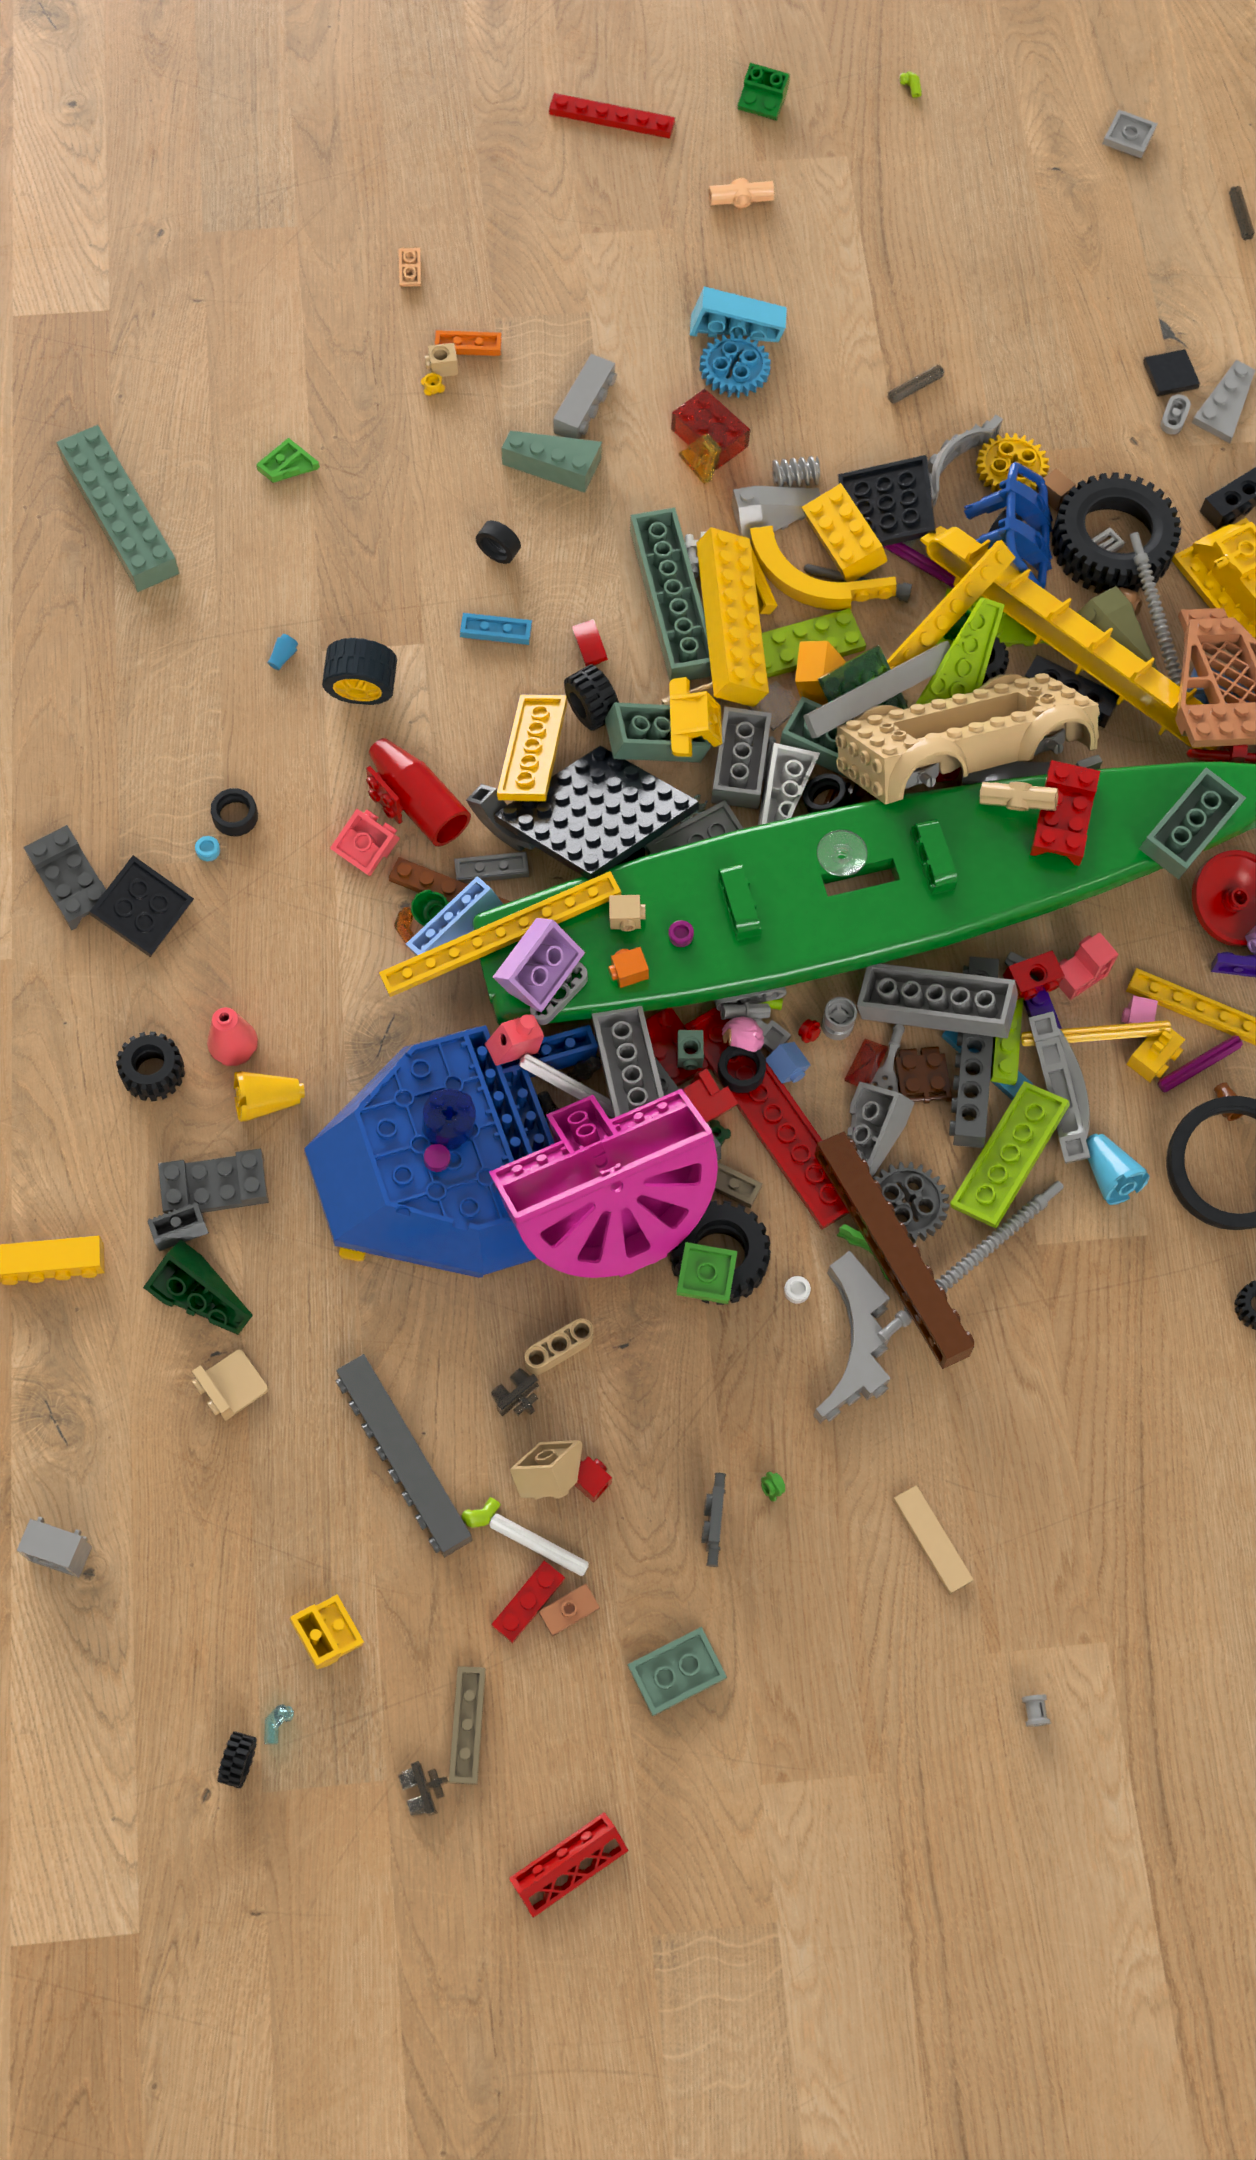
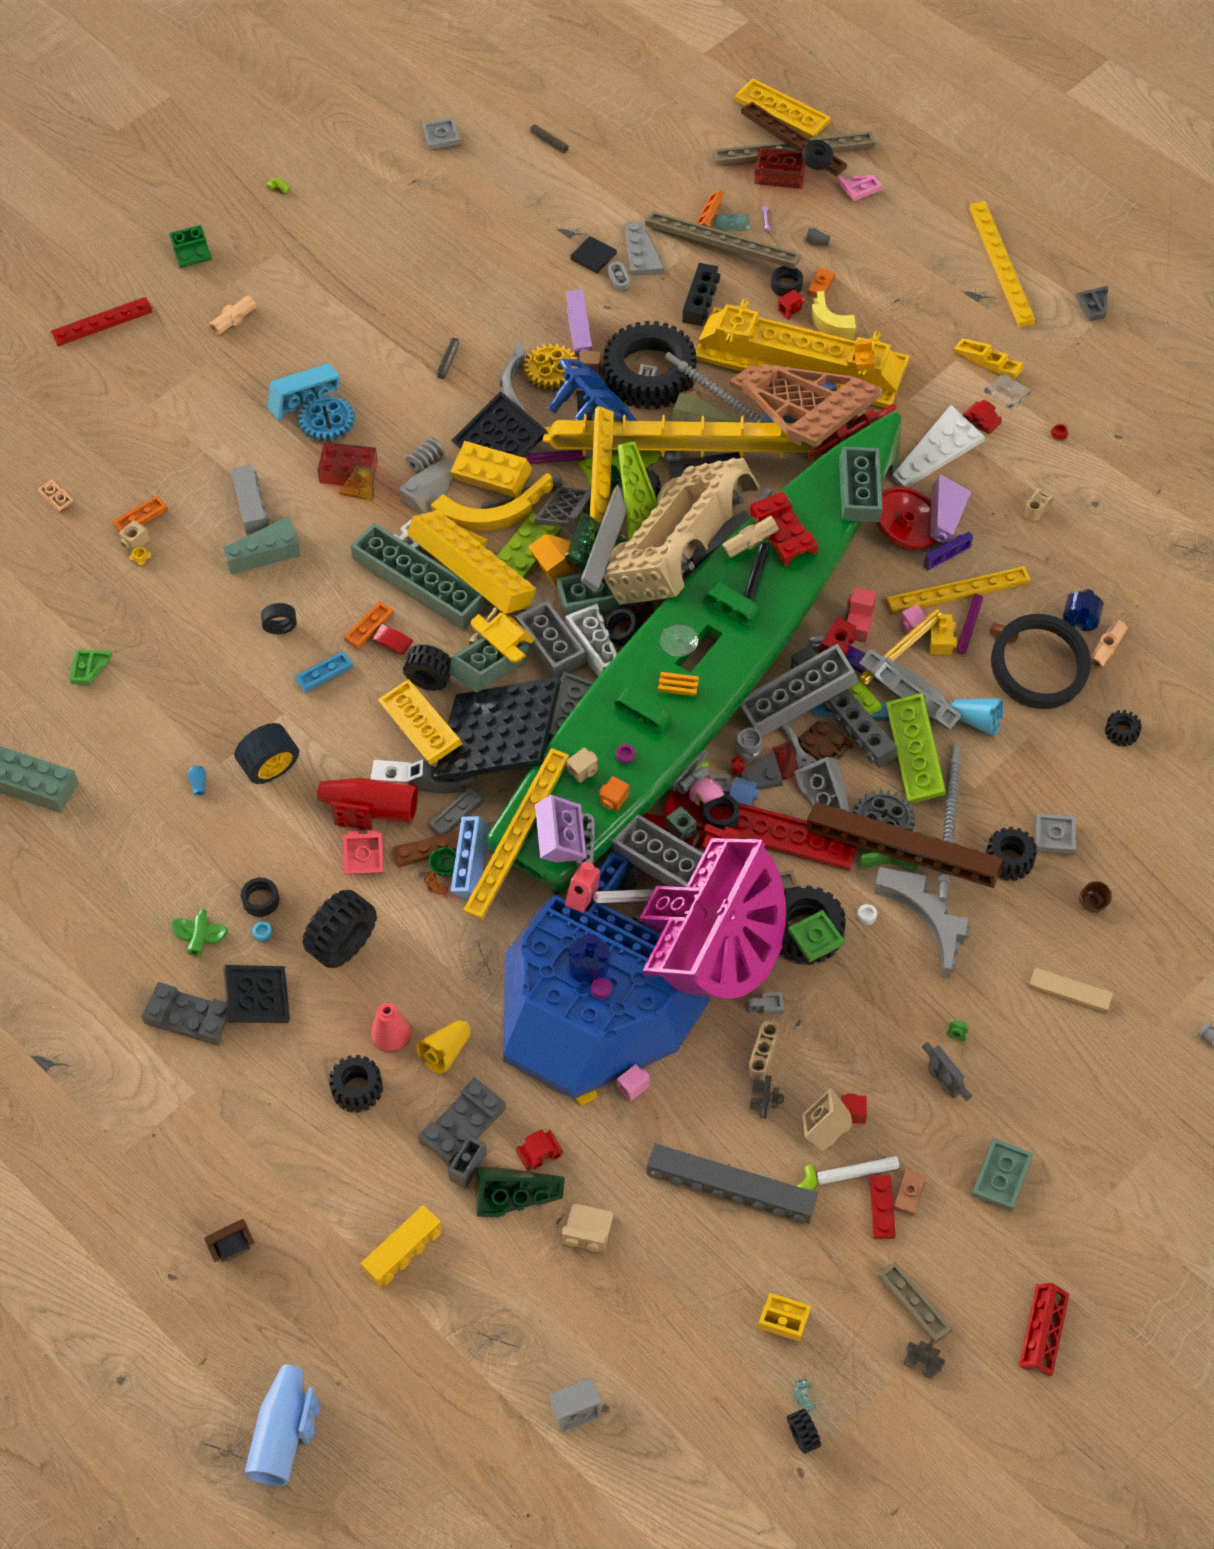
camera: 35 degrees left, 10 degrees down
none -> bright green plant [172,909,228,956]
none -> black tyre [302,890,377,968]
none -> orange plate [344,601,394,650]
none -> white brick [370,760,412,785]
none -> red cylinder [516,1129,564,1171]
none -> dark grey fence [534,486,591,534]
none -> lavender slope [566,289,592,359]
none -> bright pink brick [617,1064,650,1102]
none -> light orange tile [658,672,699,696]
none -> light grey arm [664,451,684,463]
none -> dark grey wing [741,751,783,790]
none -> black axle [744,542,770,601]
none -> light grey plate [747,992,784,1015]
none -> black tyre [986,827,1037,881]
none -> light grey plate [1035,814,1076,854]
none -> reddish brown hair [1079,881,1112,913]

